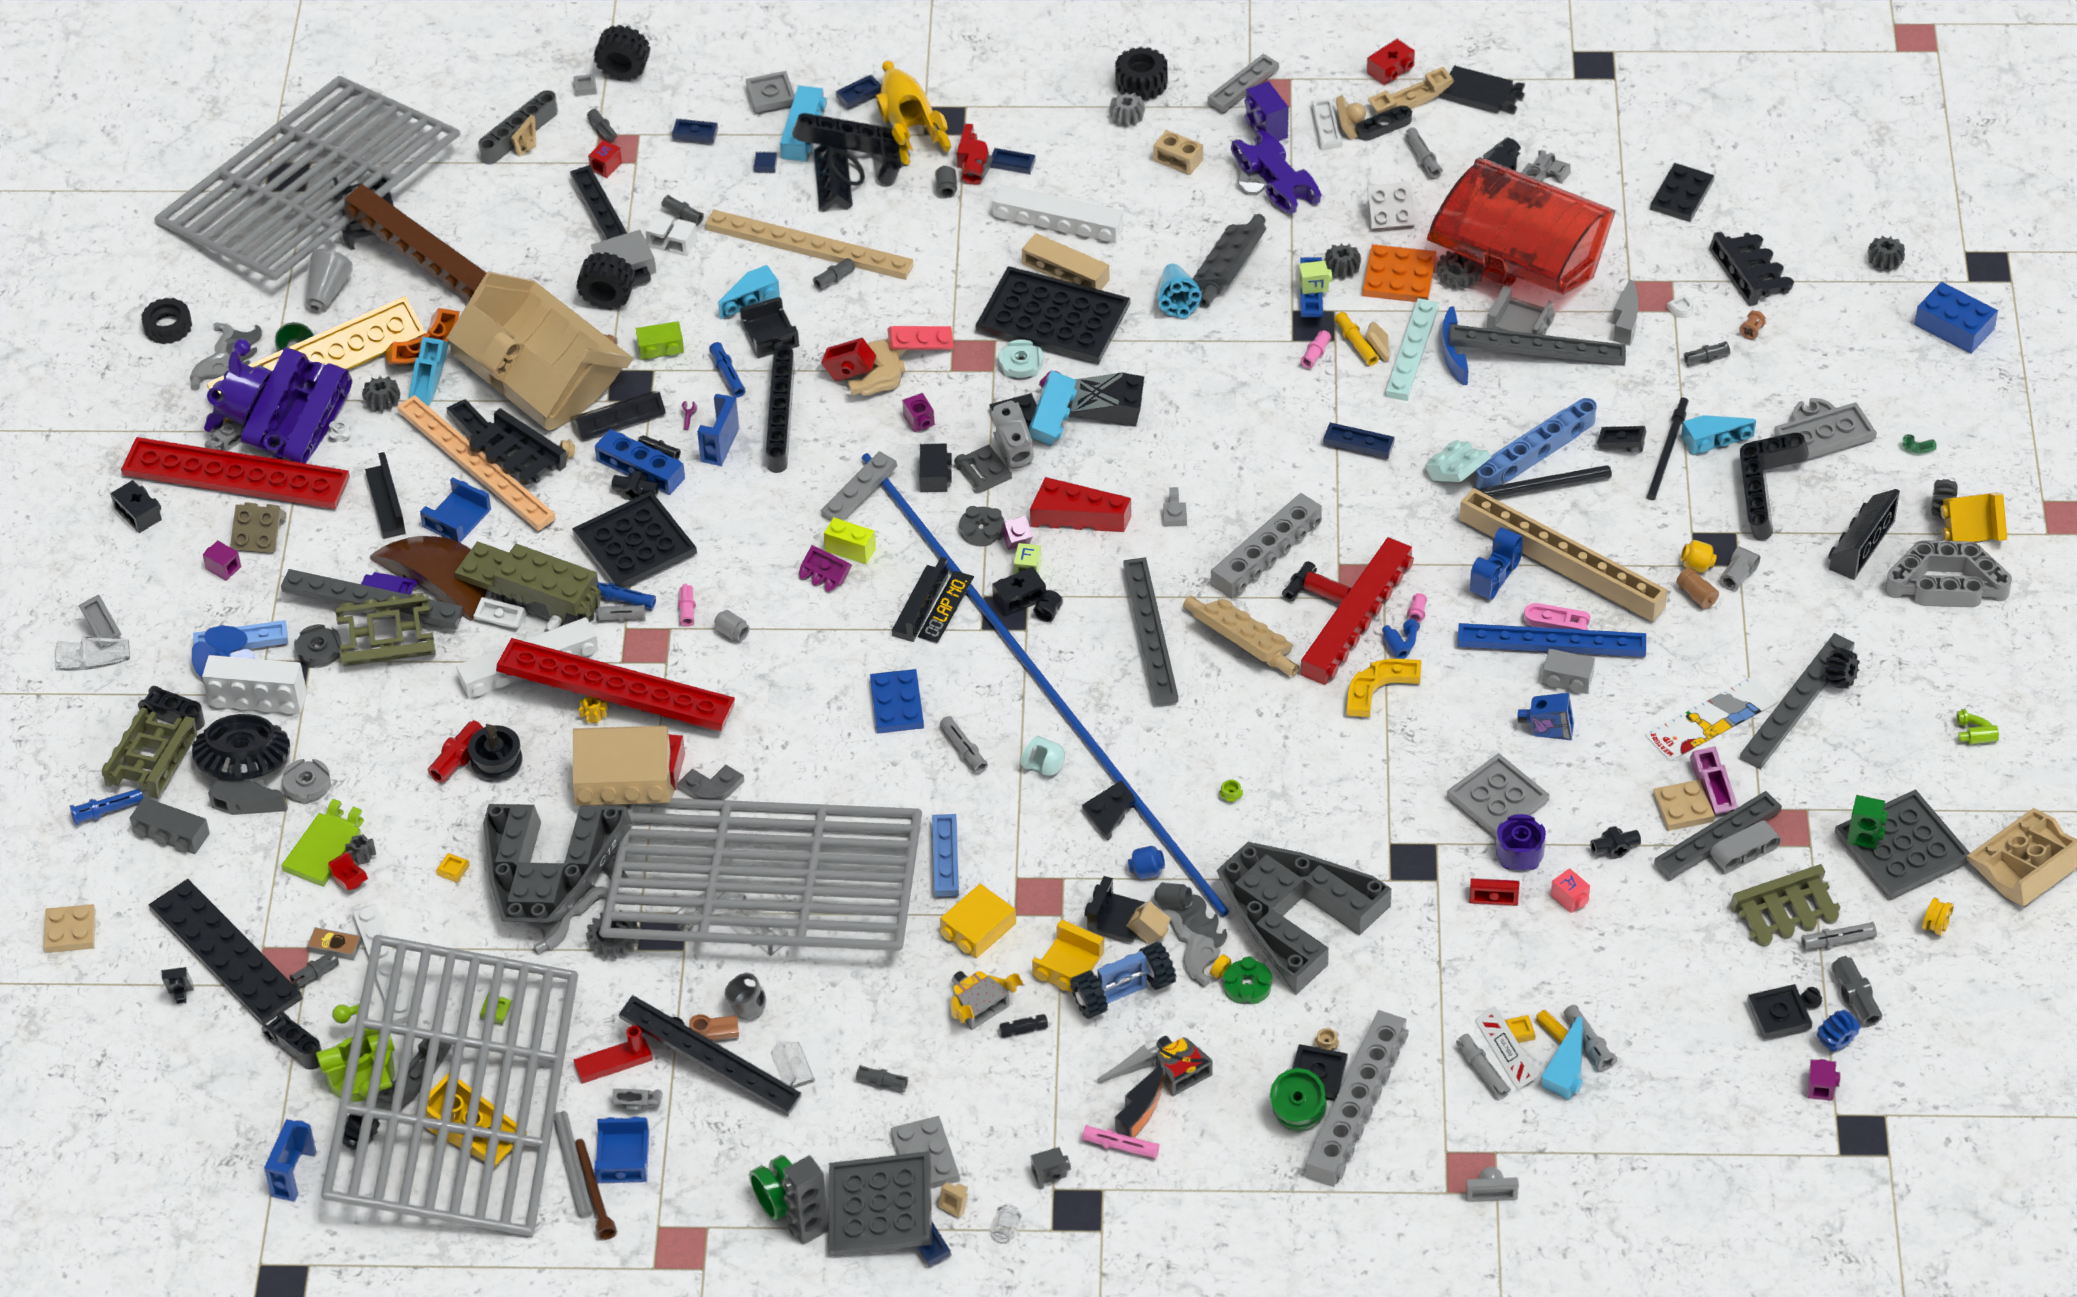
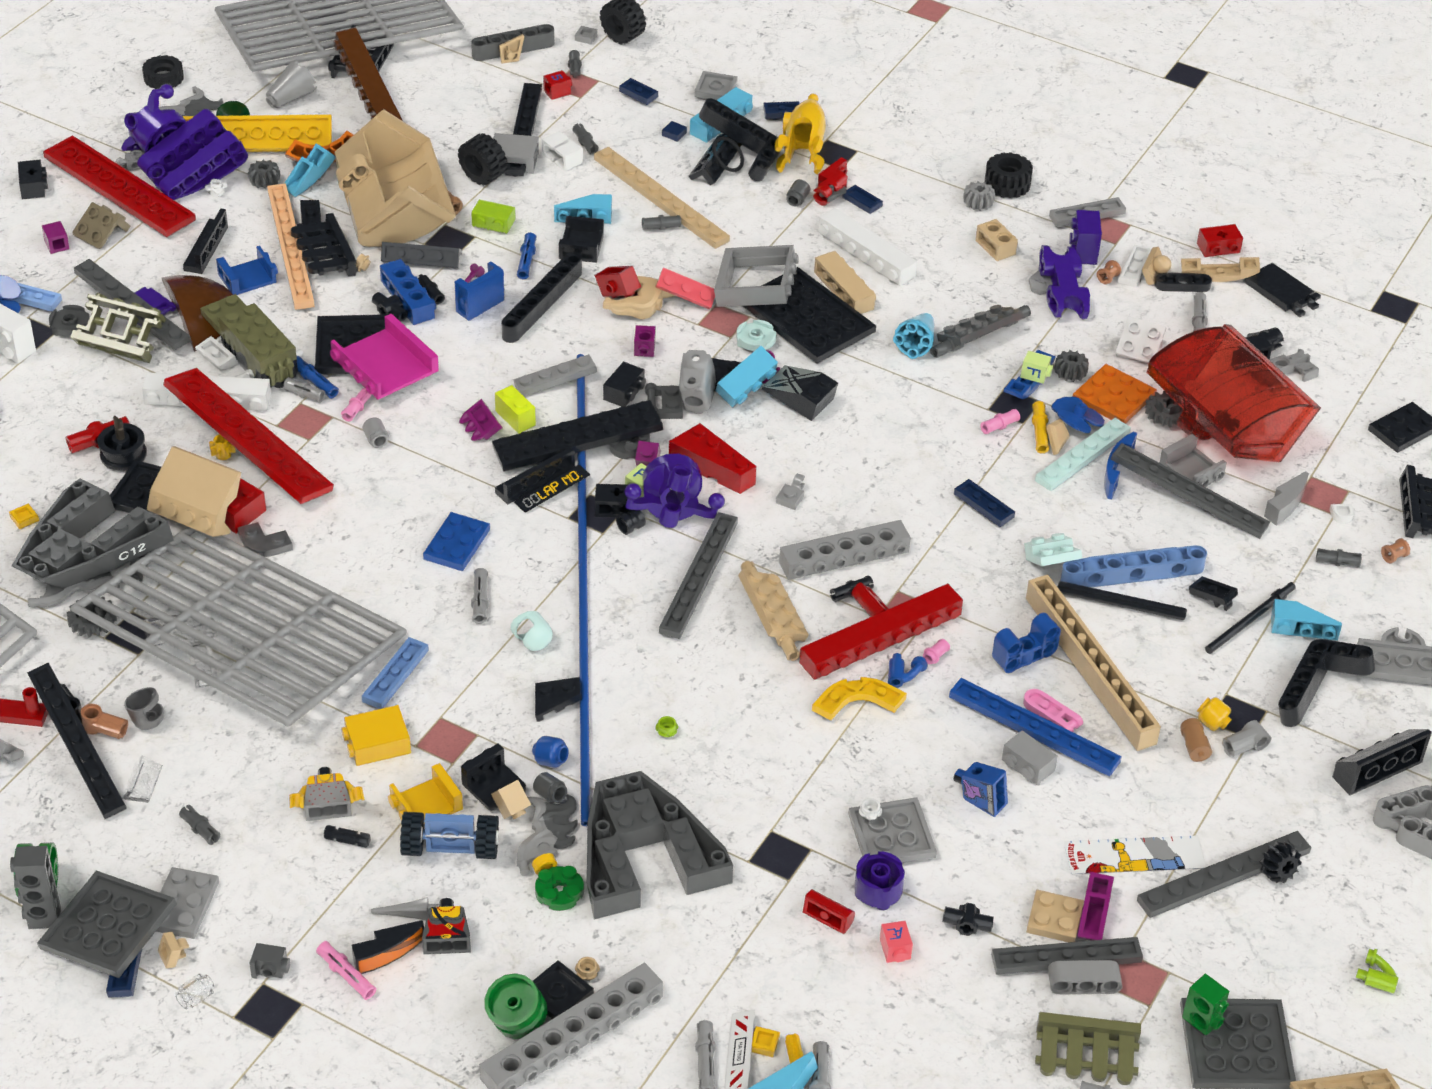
camera: 25 degrees right, 5 degrees down
none -> black plate [110,460,161,513]
none -> dark pink panel [330,314,439,400]
none -> black plate [492,400,663,472]
none -> dark purple piece [625,454,725,528]
none -> light grey window [714,245,799,307]
none -> white plate [859,798,882,820]
none -> blue piece [1051,397,1105,433]
none -> nougat bush [1096,260,1121,284]

